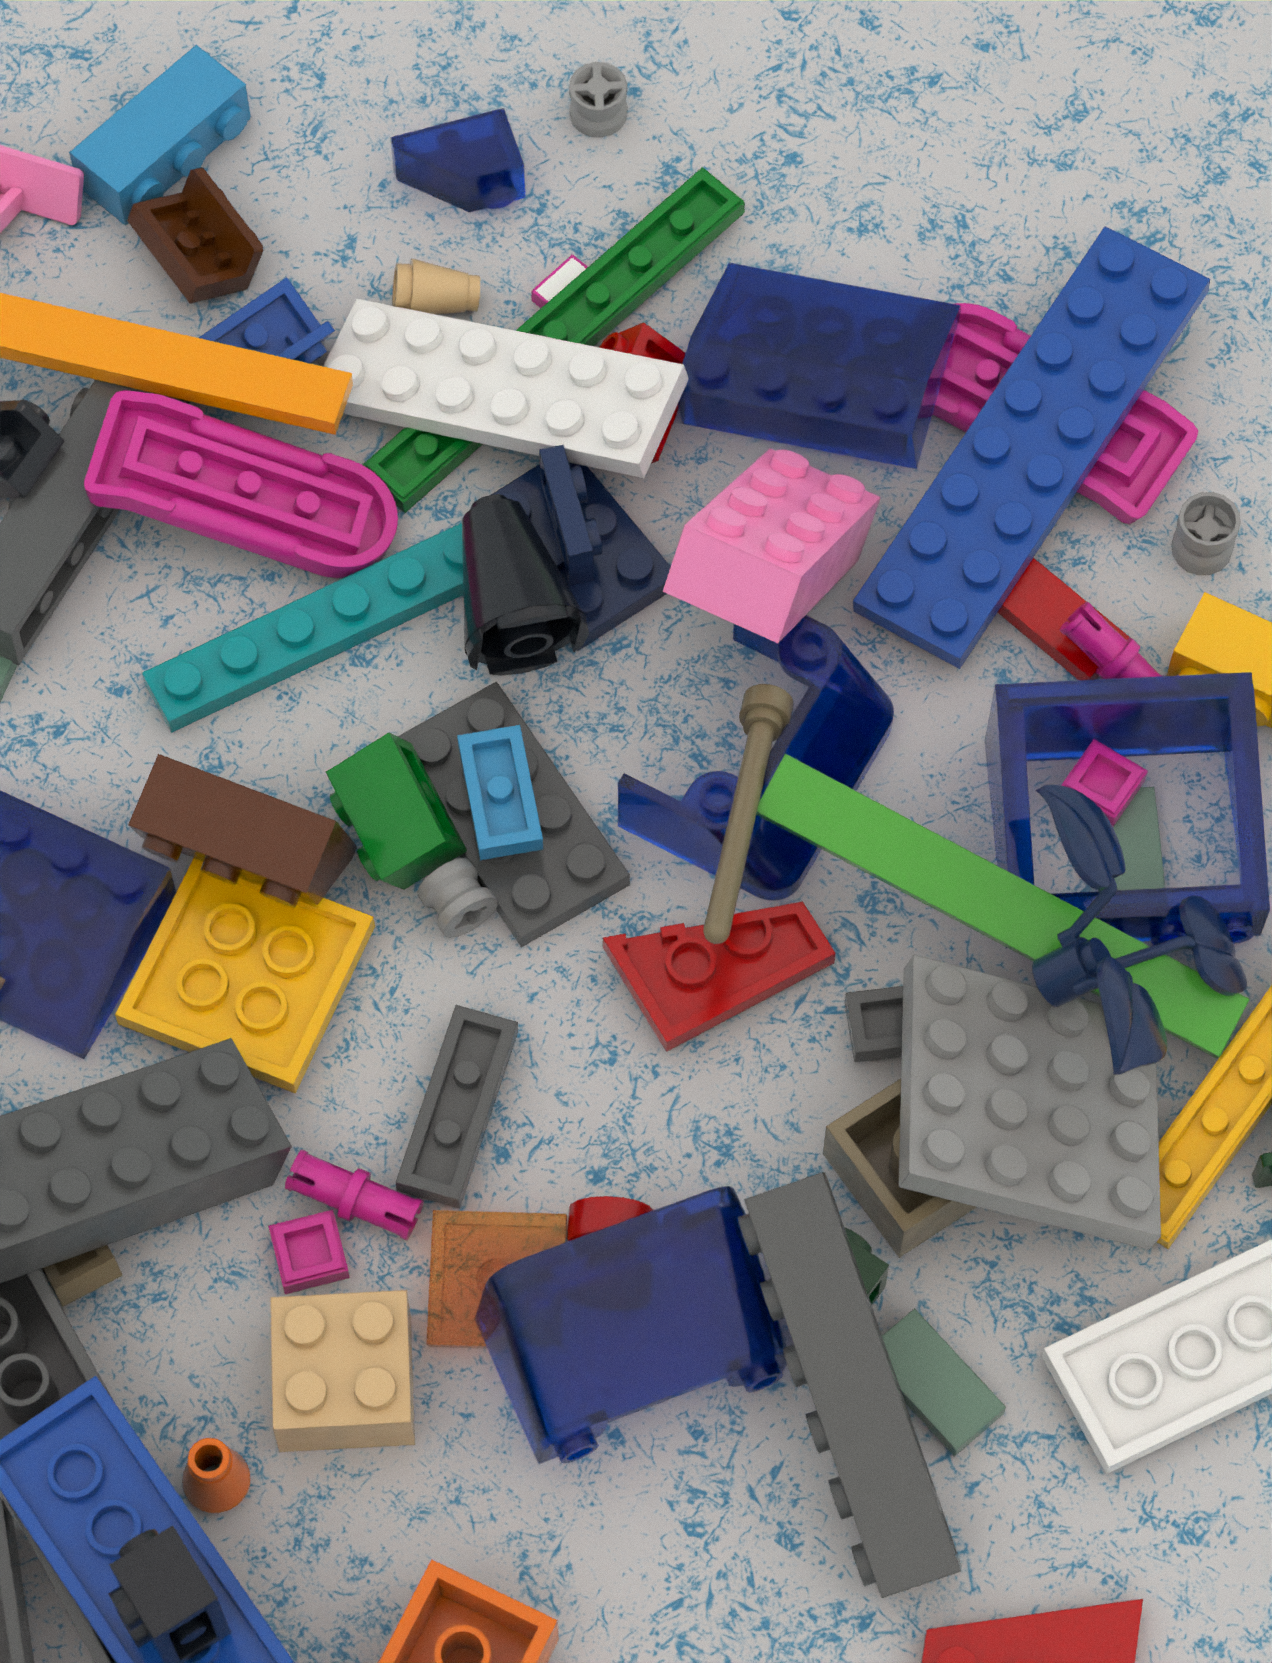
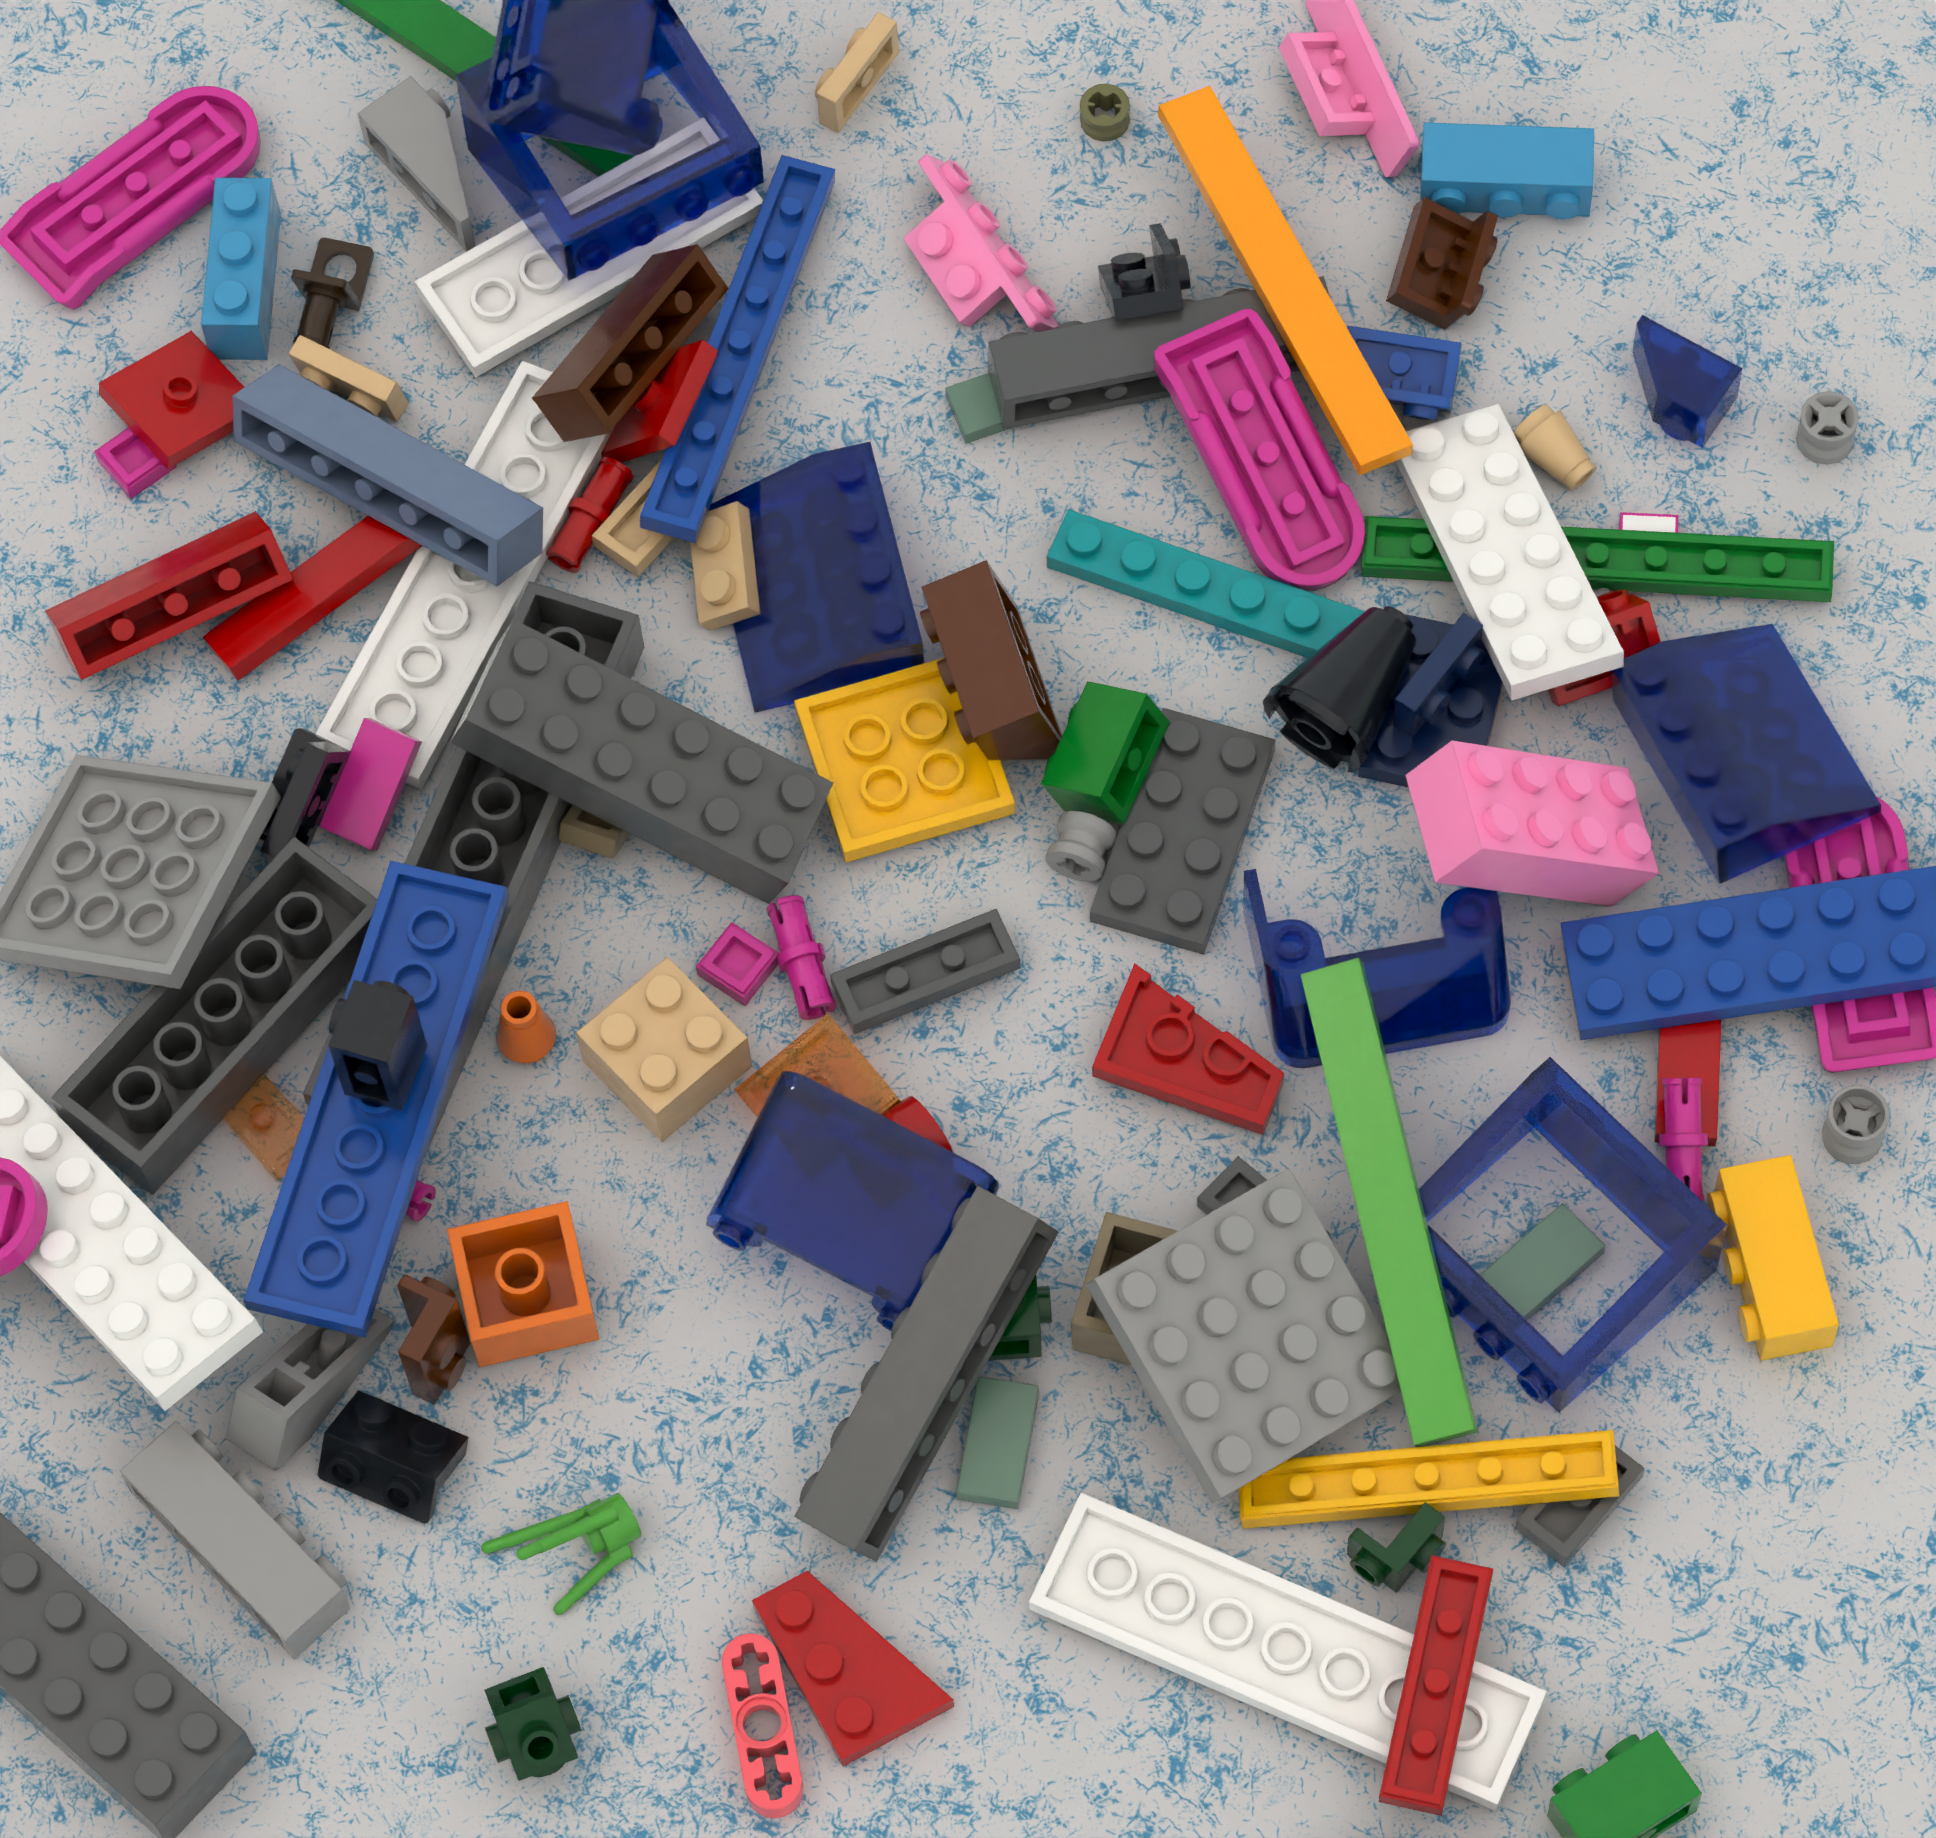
camera: 55 degrees right, 0 degrees up
dark azure plate [457,725,543,860] -> none
dark tan piece [703,684,794,944] -> none
dark blue plant [1032,785,1247,1075] -> none
dark pink tile [1061,739,1148,827] -> none

